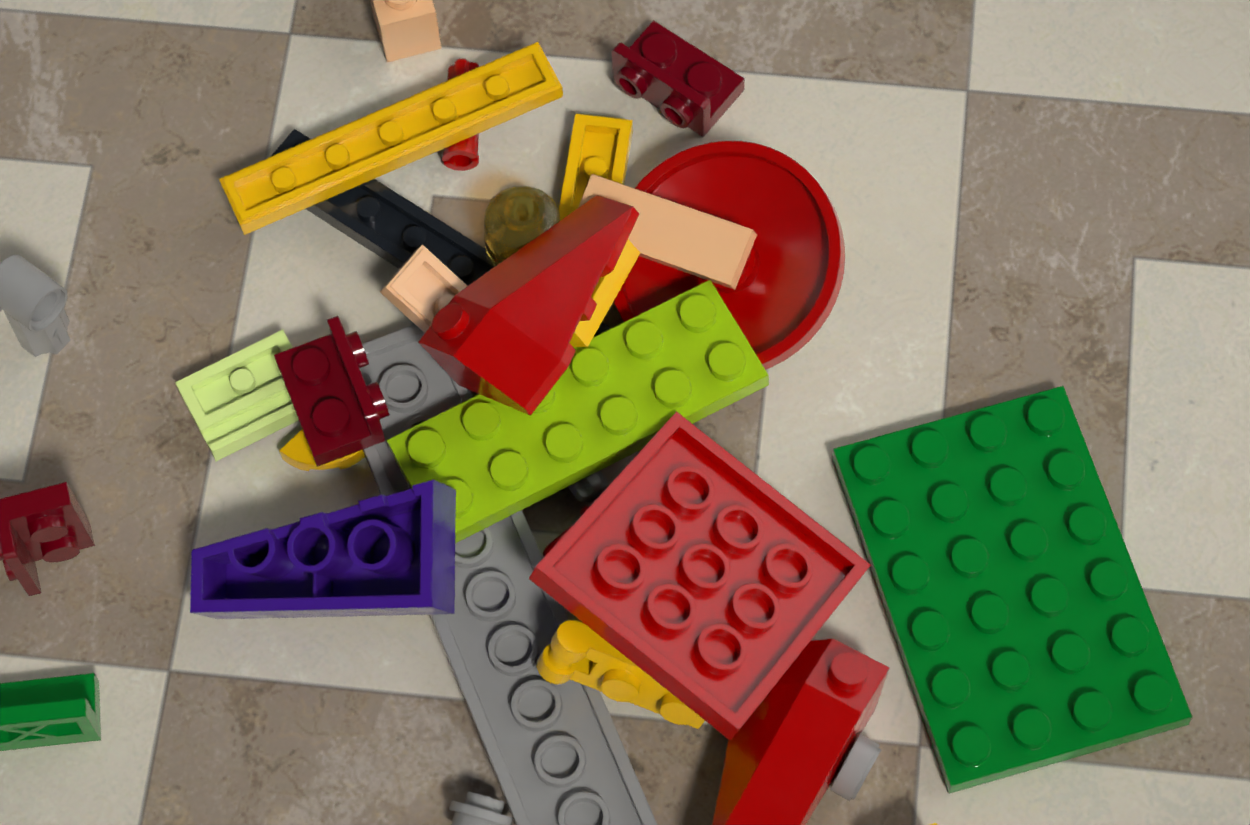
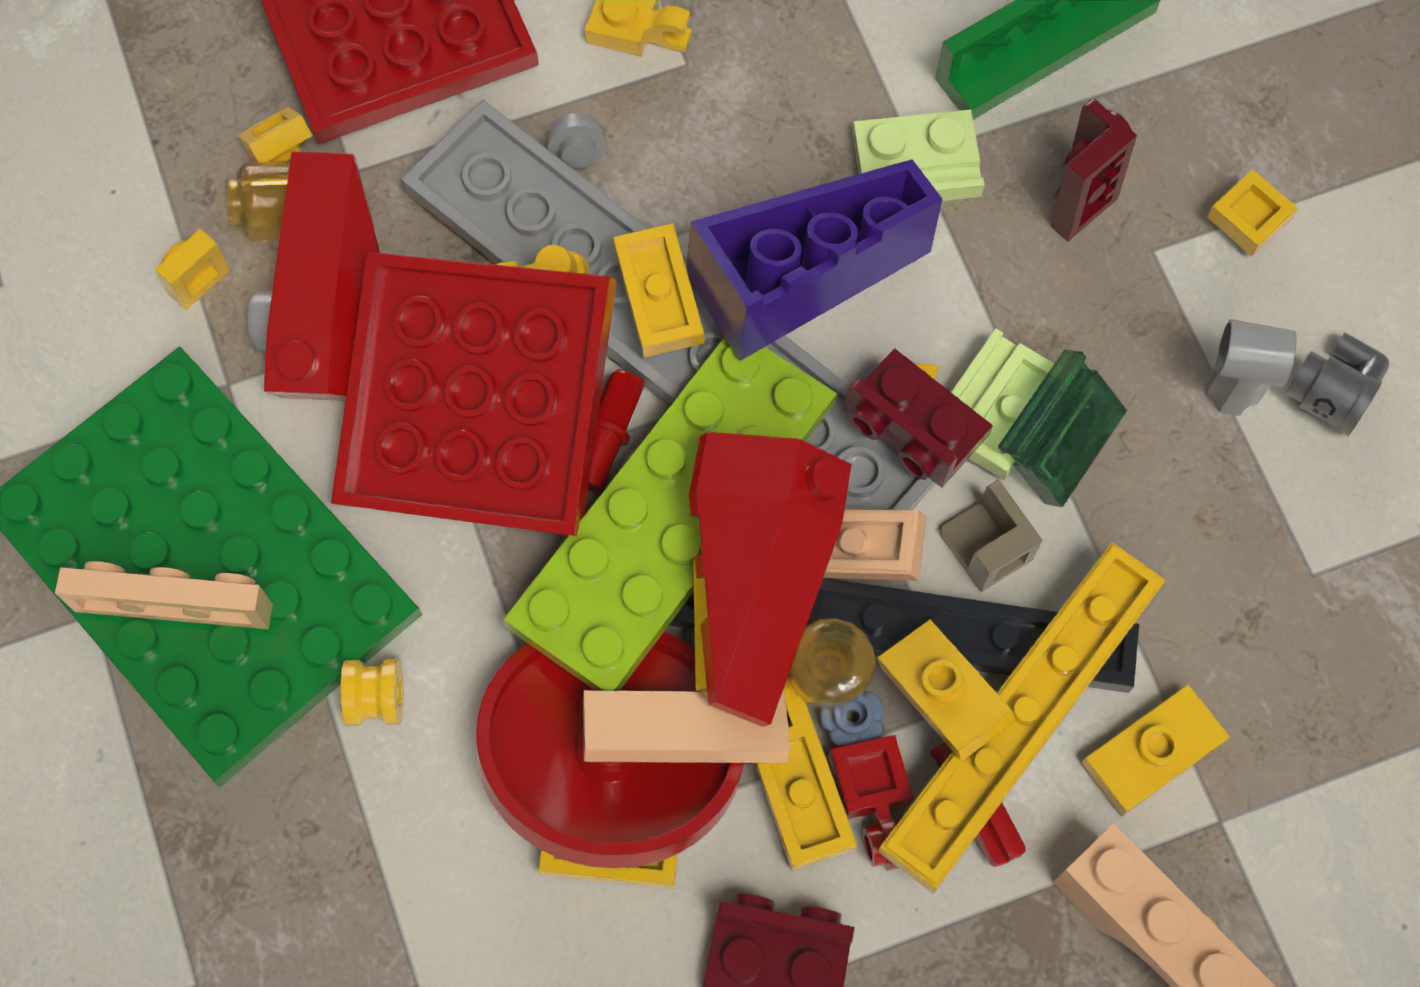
camera: 150 degrees right, 5 degrees up
none -> light nougat plate [55,562,273,629]
none -> yellow wheel [341,658,404,726]
none -> yellow plate [613,223,704,358]
none -> red plate [828,735,914,871]
none -> yellowish green plate [852,110,985,201]
none -> yellow plate [877,620,1015,761]
none -> dark tan panel [940,480,1043,592]
none -> clear green plate [998,350,1127,507]
none -> yellow plate [1081,684,1230,817]

